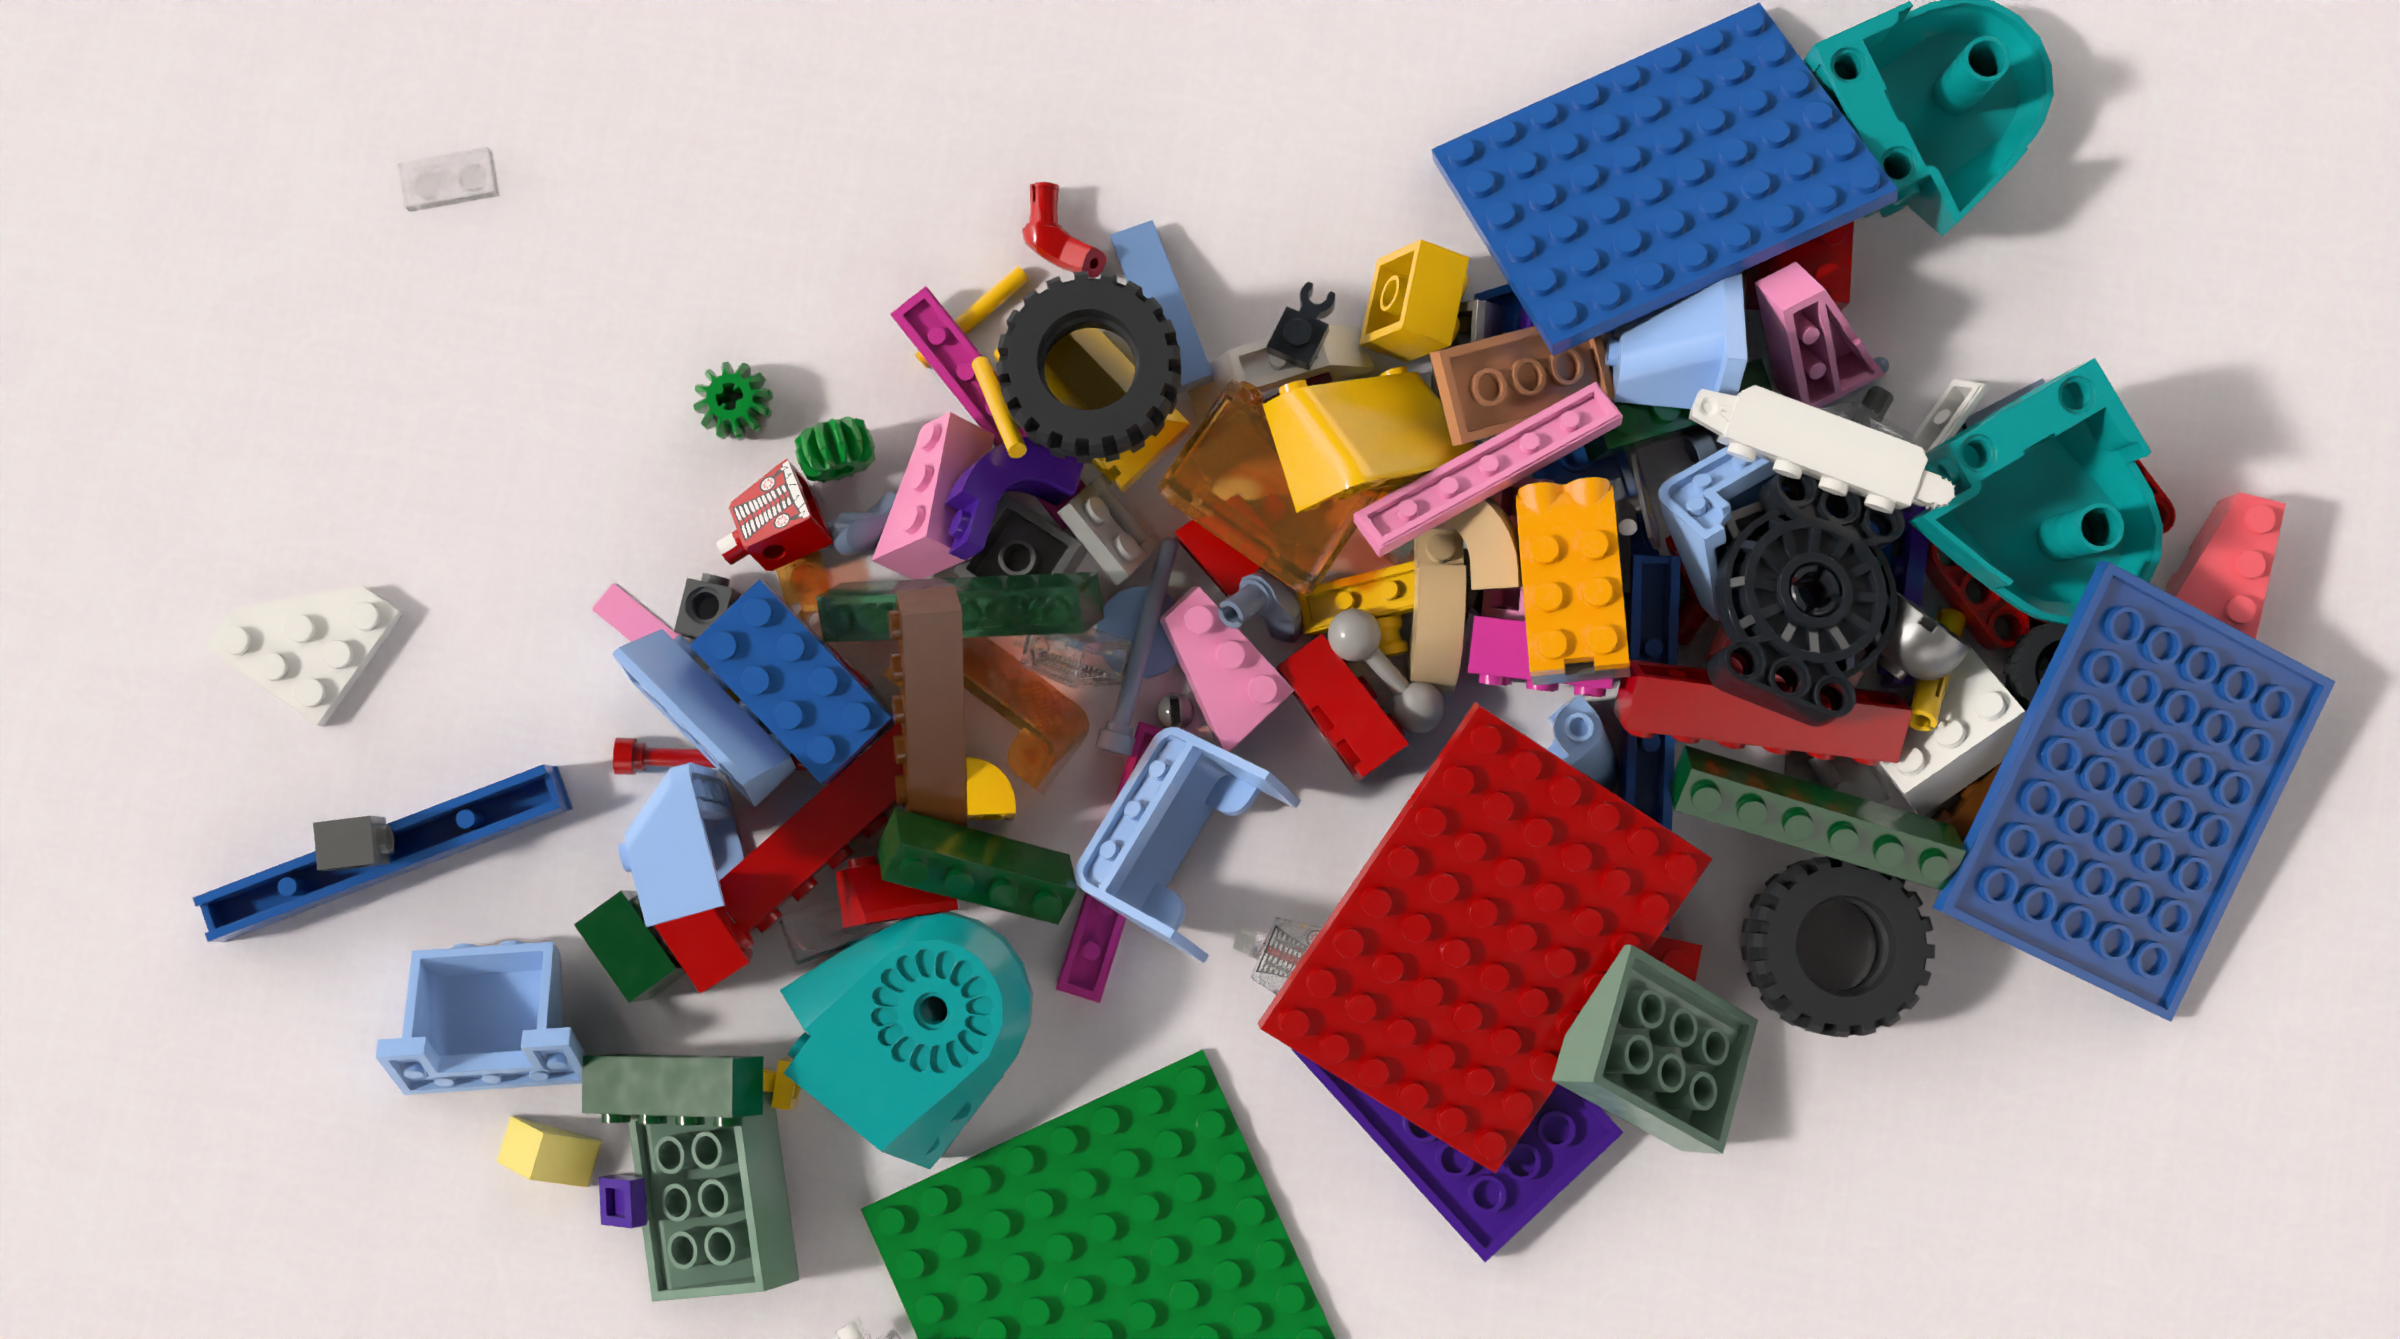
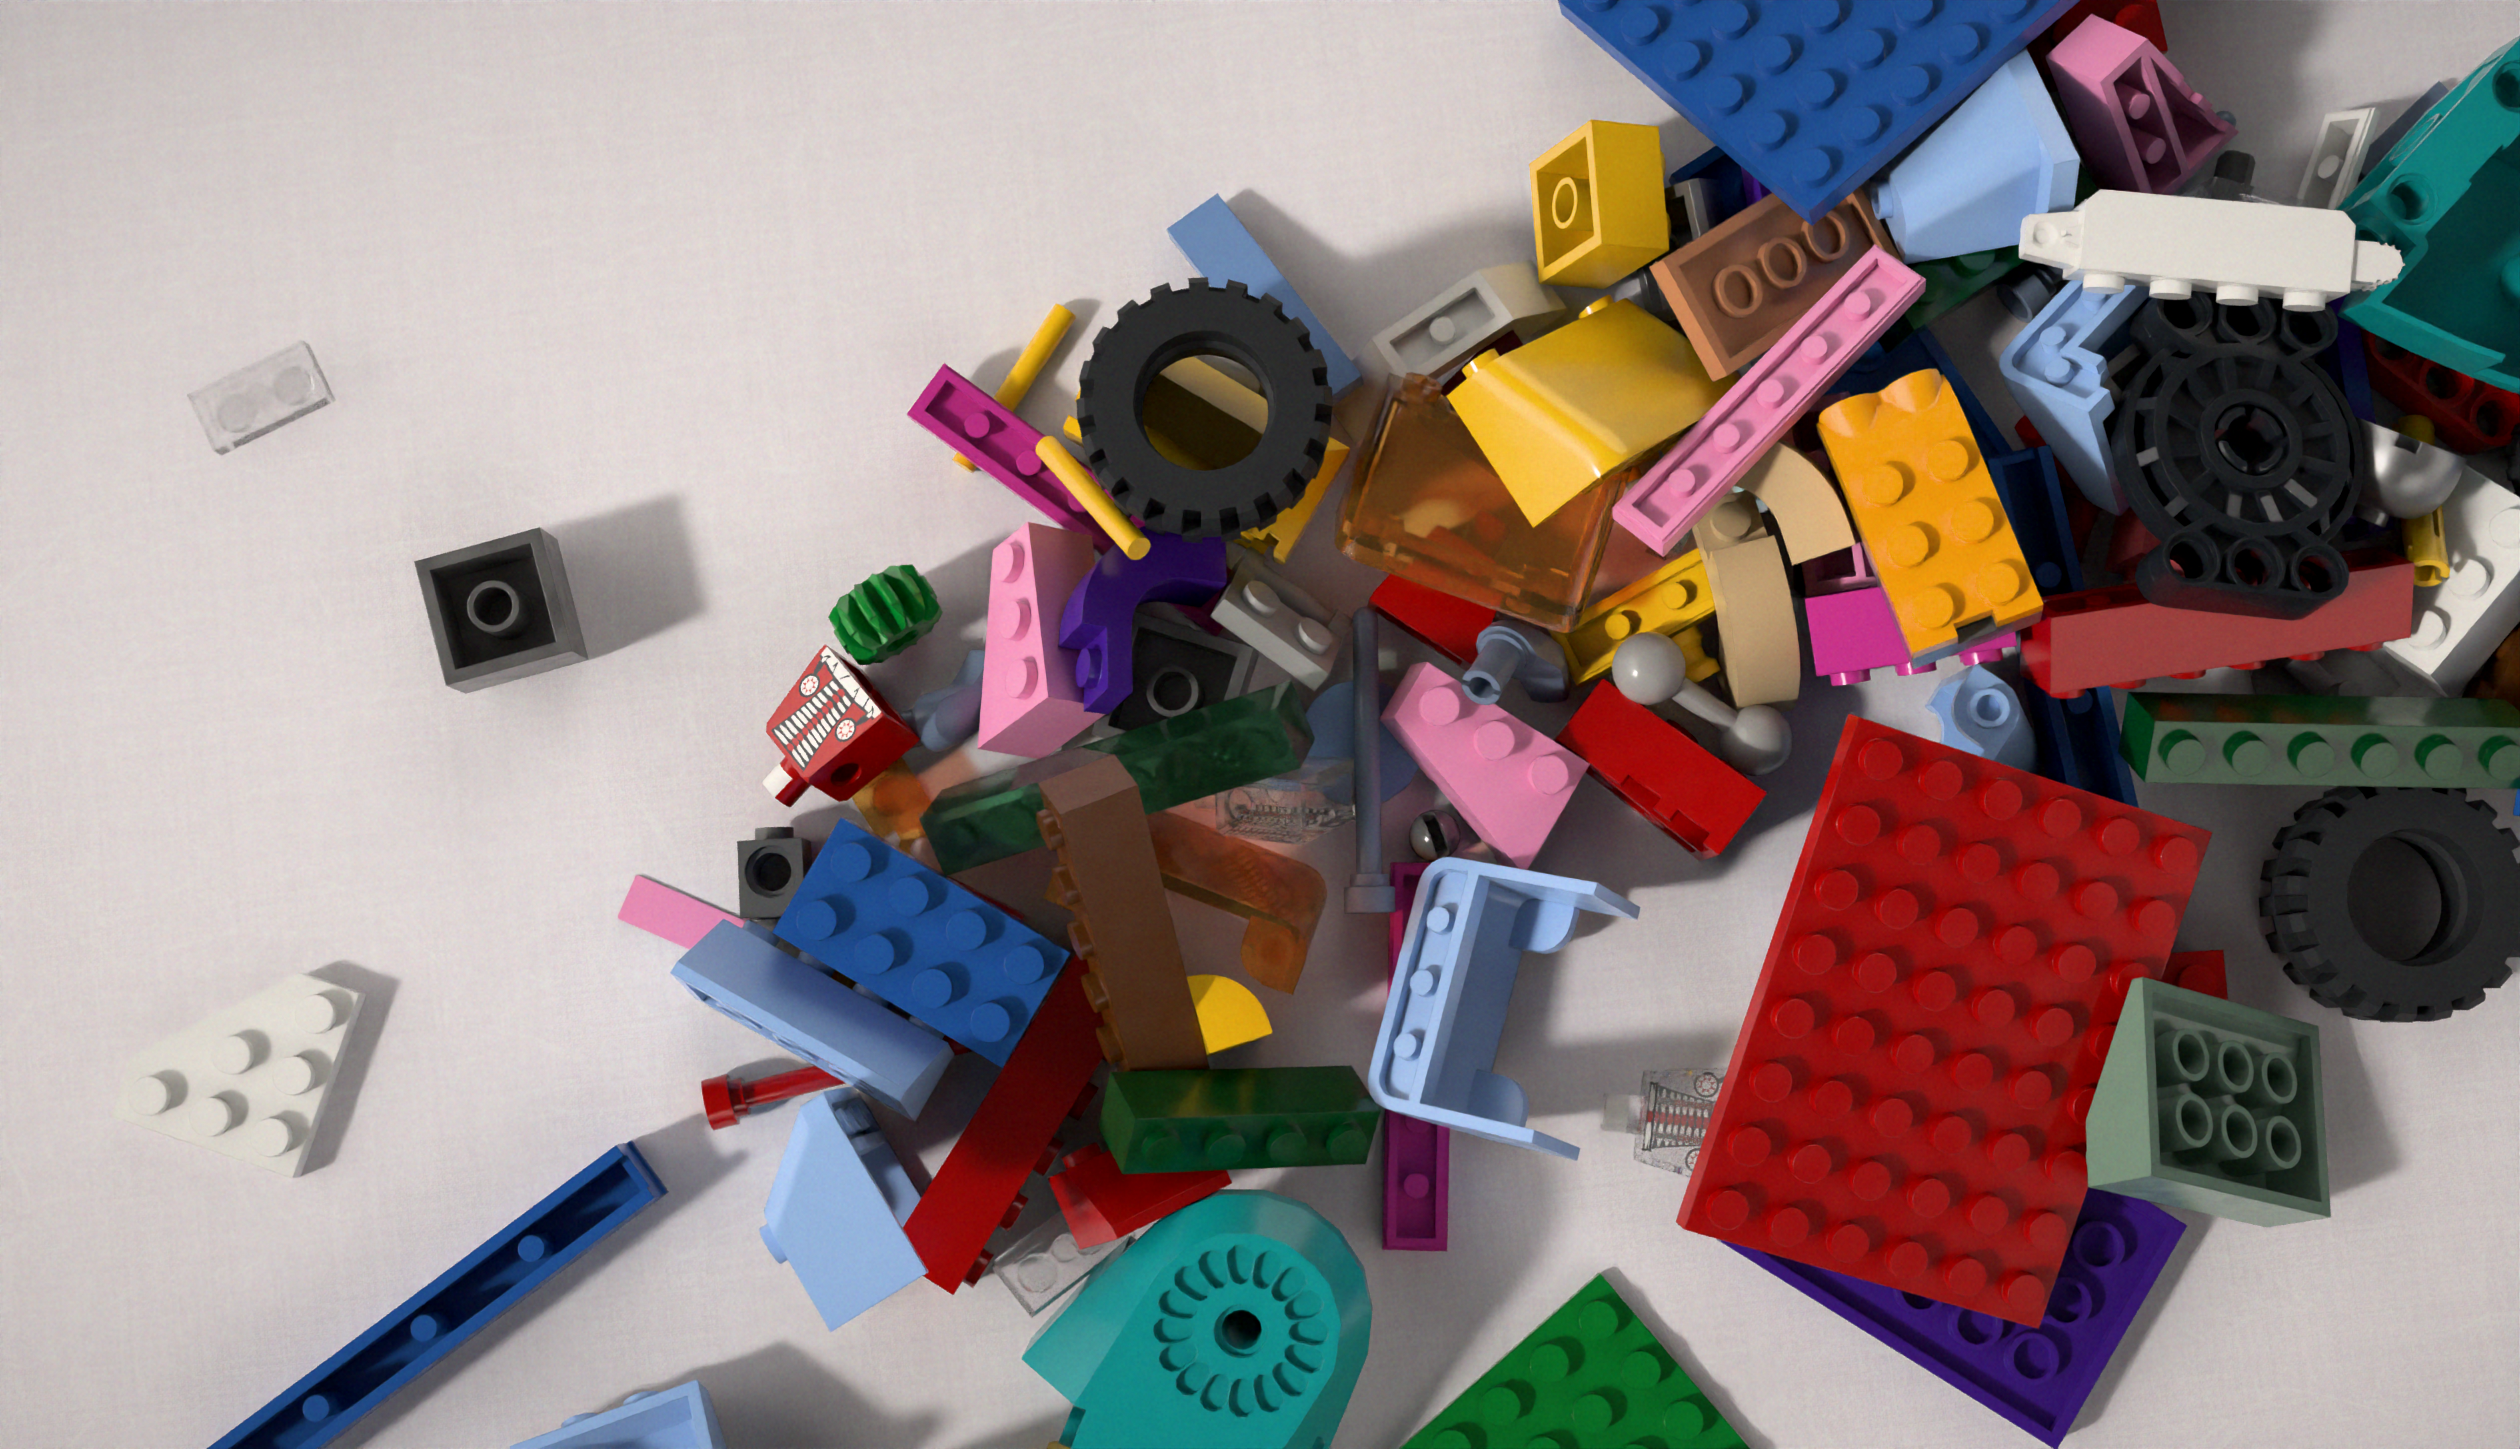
camera: 20 degrees left, 0 degrees up
dark grey brick [313,816,394,871] -> none
dark green brick [574,890,686,1003] -> none
red slope [654,892,754,994] -> none
green gear [693,362,773,441] -> none
red arm [1022,182,1107,278] -> none
black plate [1267,282,1335,371] -> none
flat silver shield [1614,447,1660,549] -> none
none -> flat silver brick [414,527,589,694]

